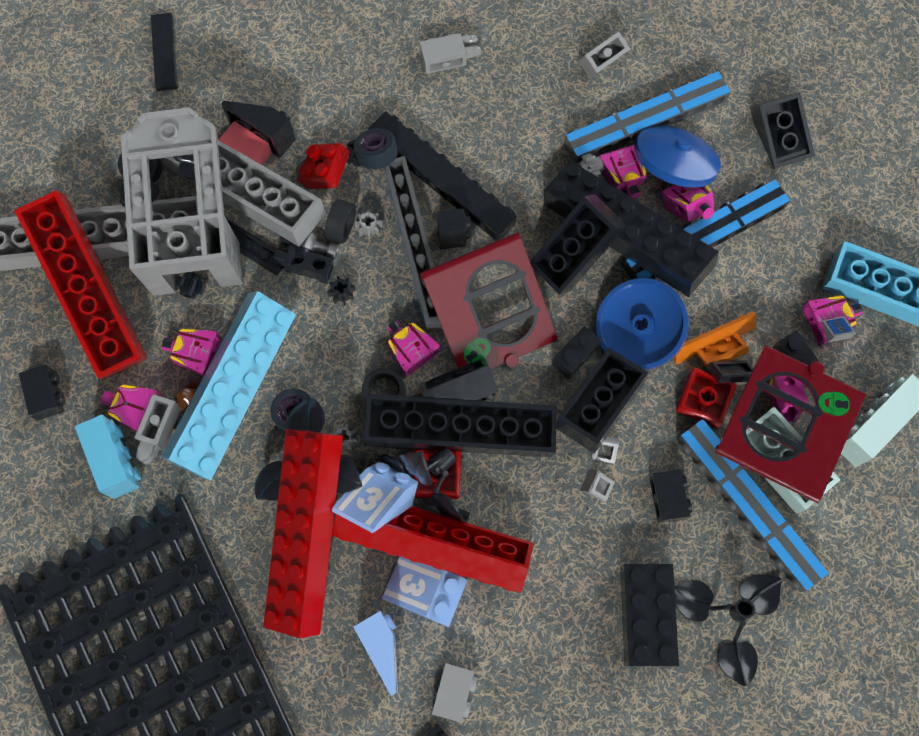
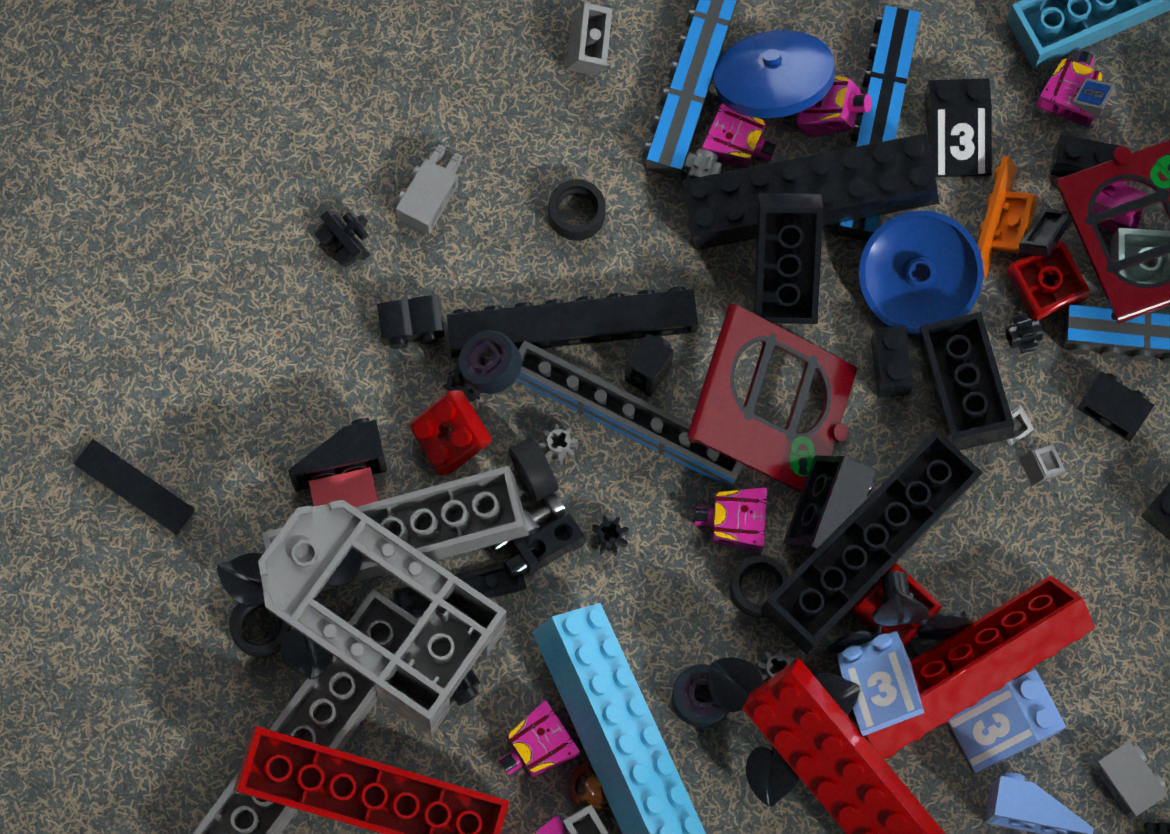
camera: 50 degrees left, 0 degrees up
none -> black hips [314,211,371,267]
none -> black brick [377,295,445,349]
none -> black tyre [548,179,606,241]
none -> black slope [924,78,992,177]
none -> black gear [1005,313,1043,354]

